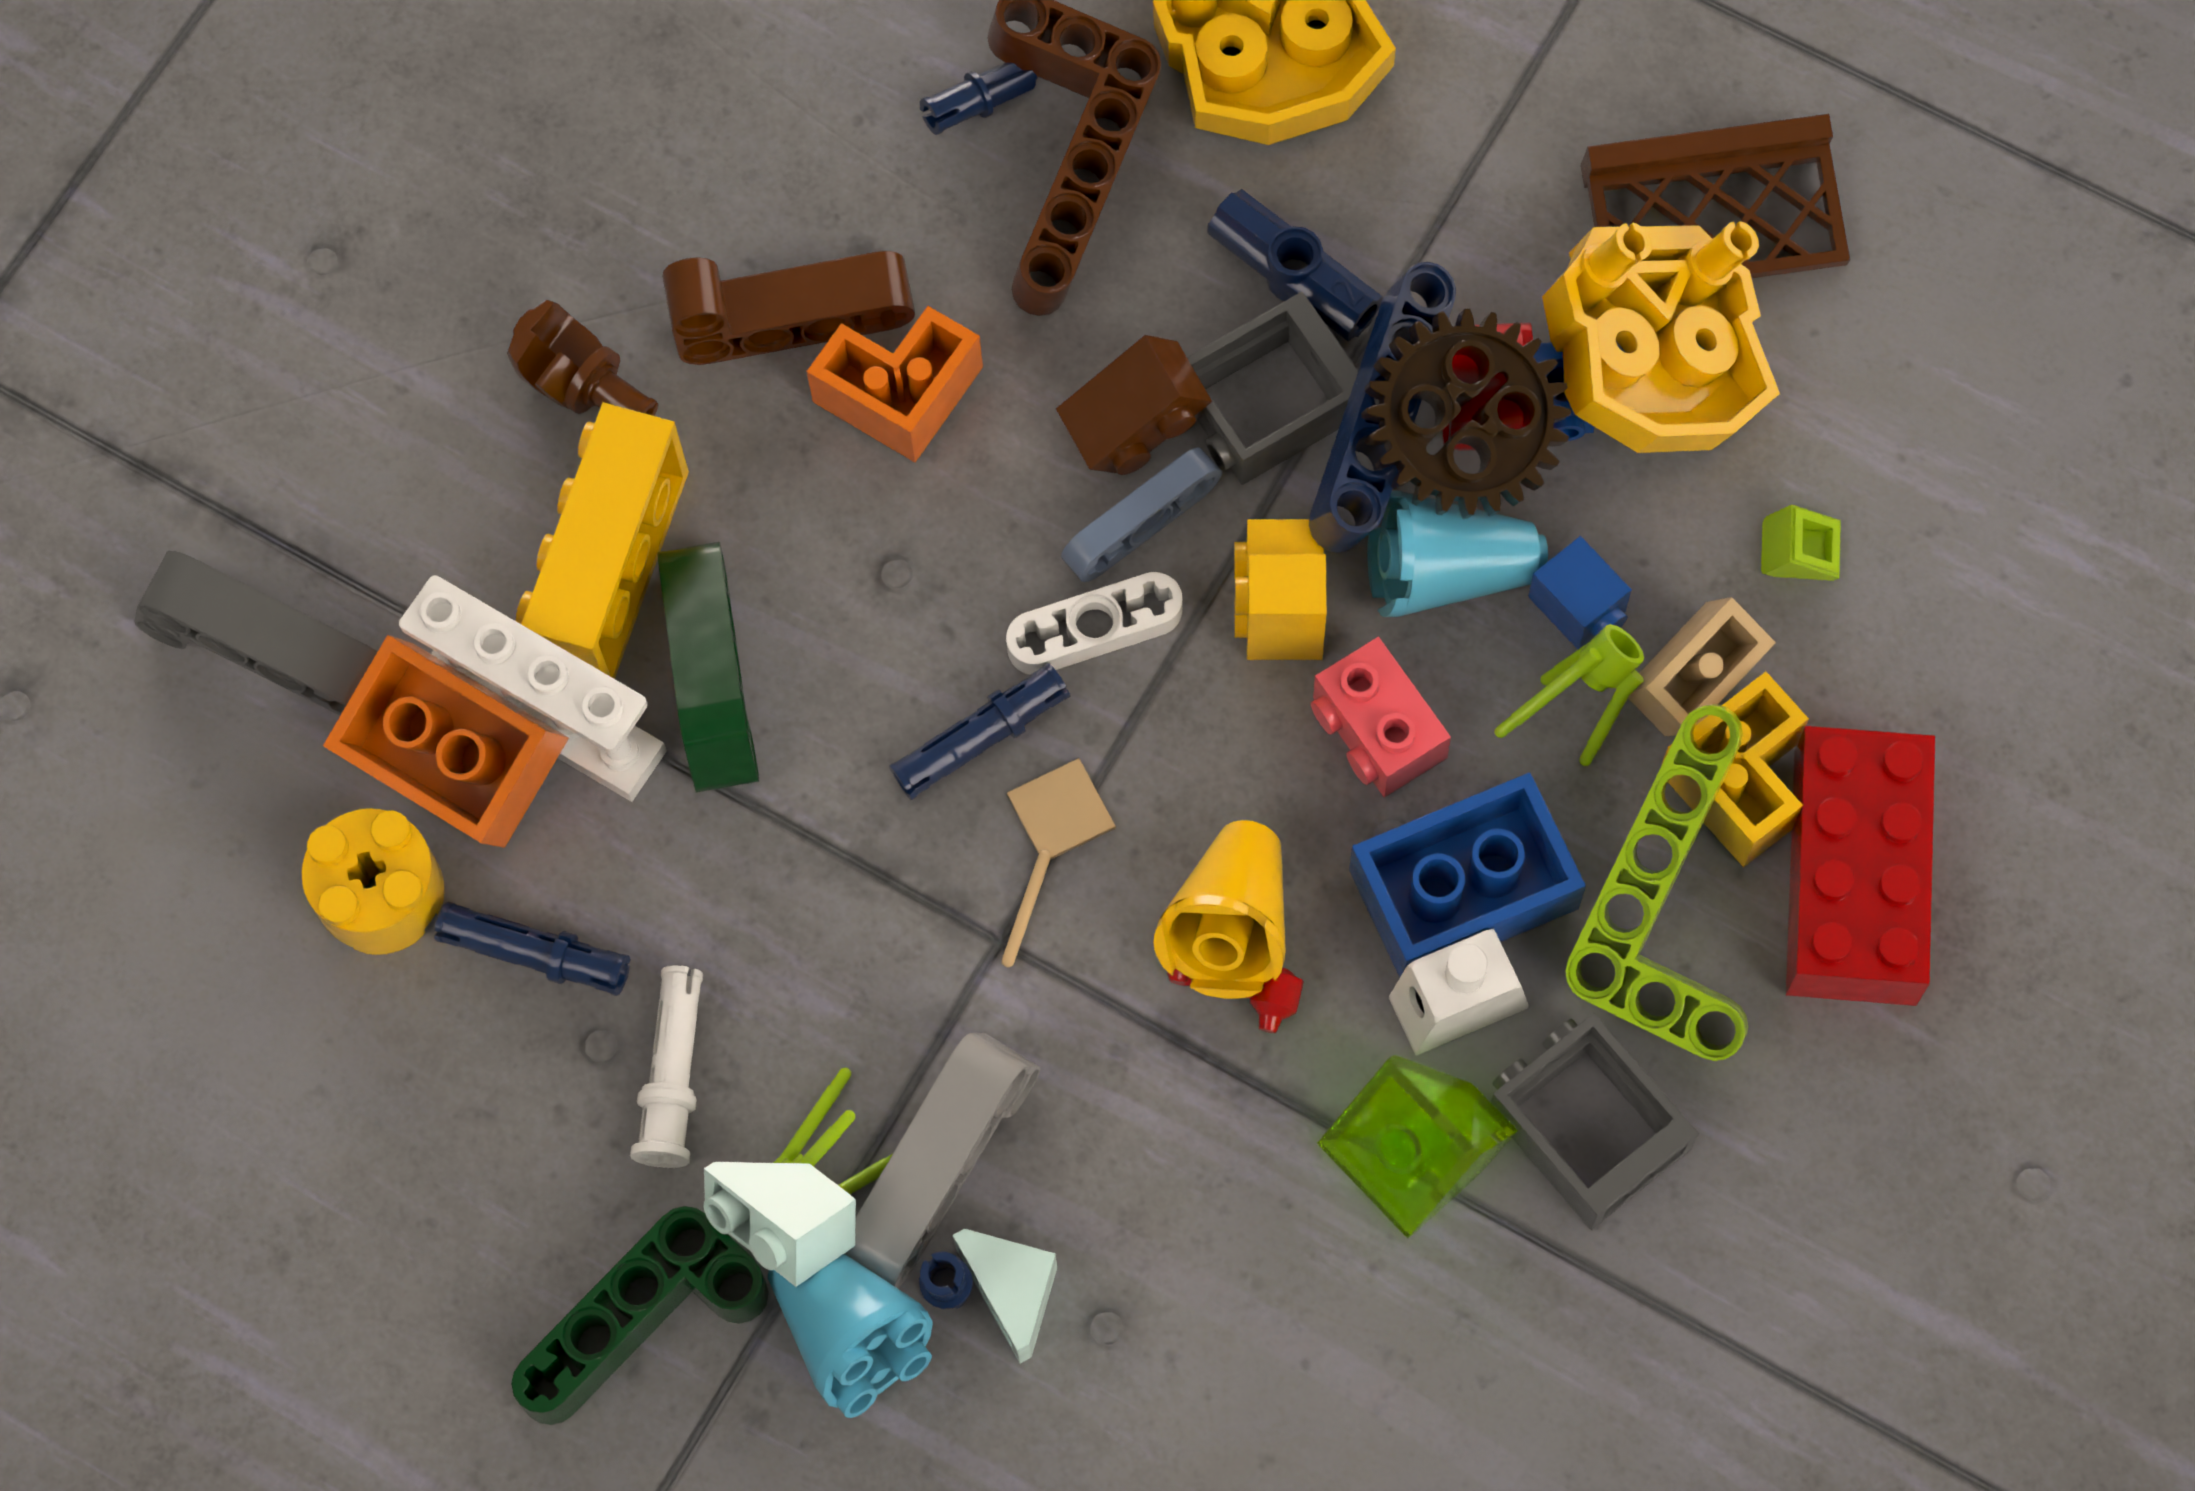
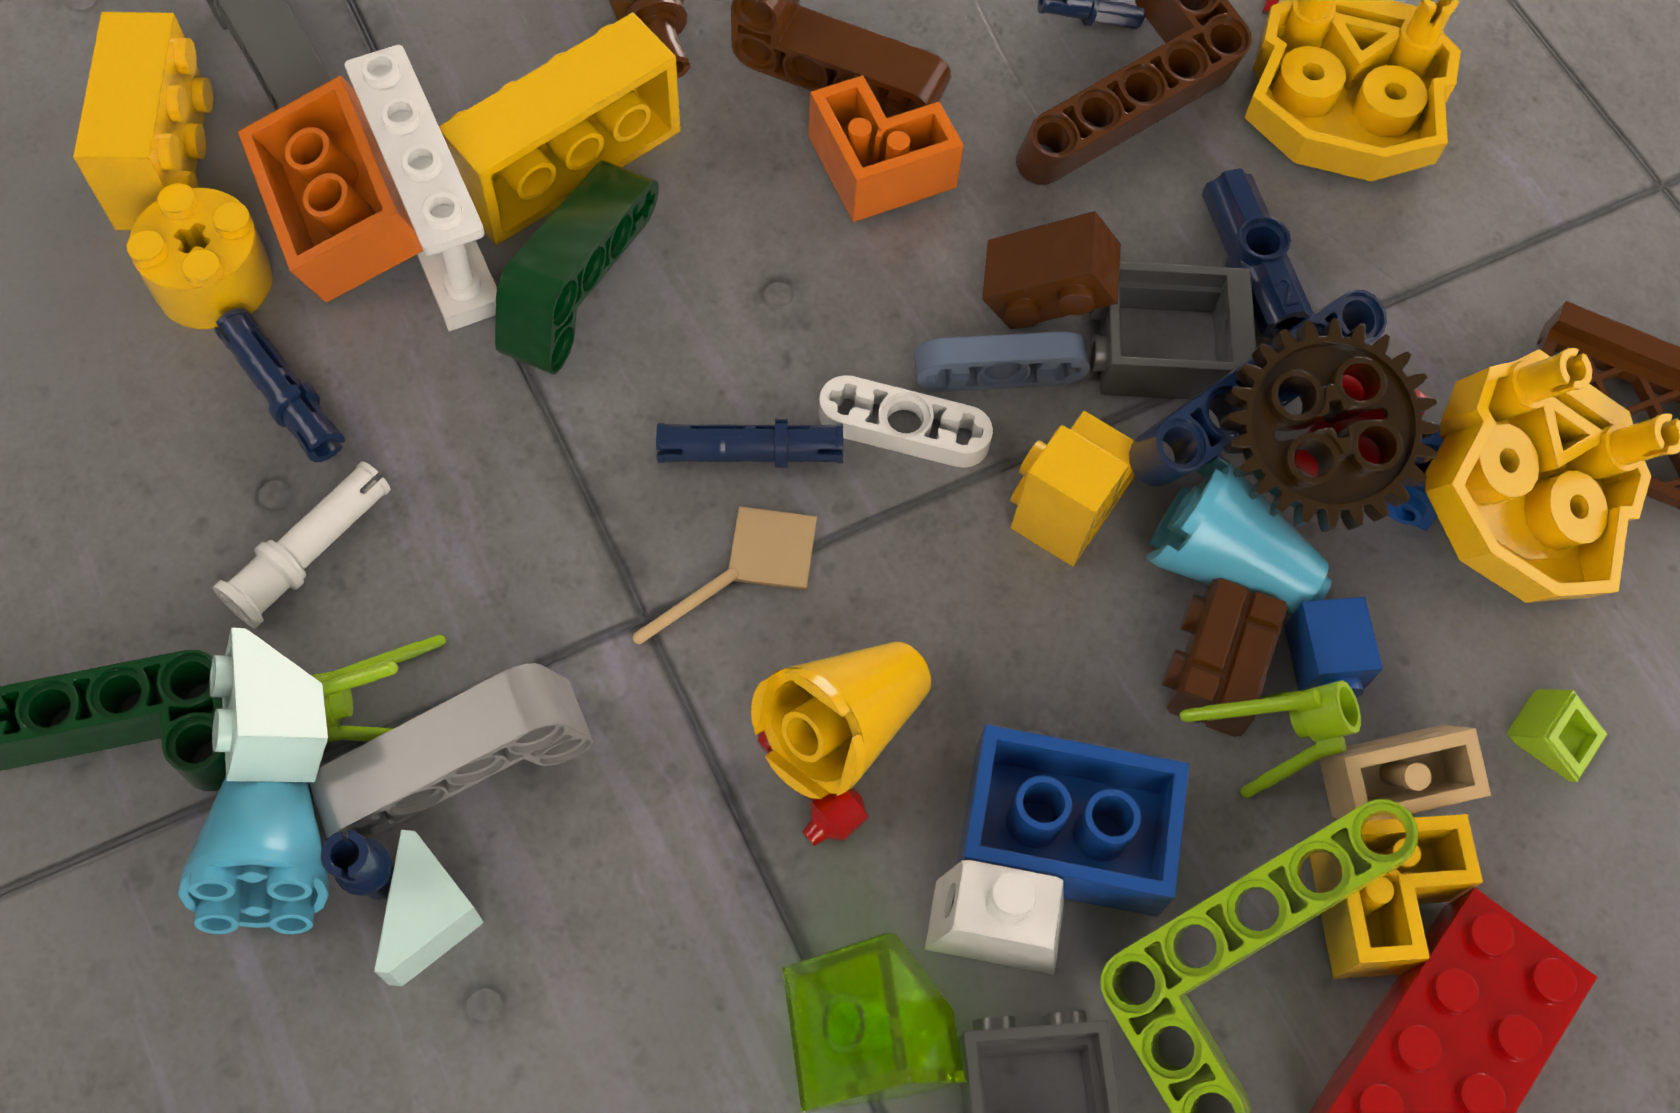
camera: 25 degrees right, 5 degrees down
coral brick [1311,636,1451,798] -> none
none -> yellow brick [73,12,214,230]
none -> reddish brown brick [1162,578,1288,737]

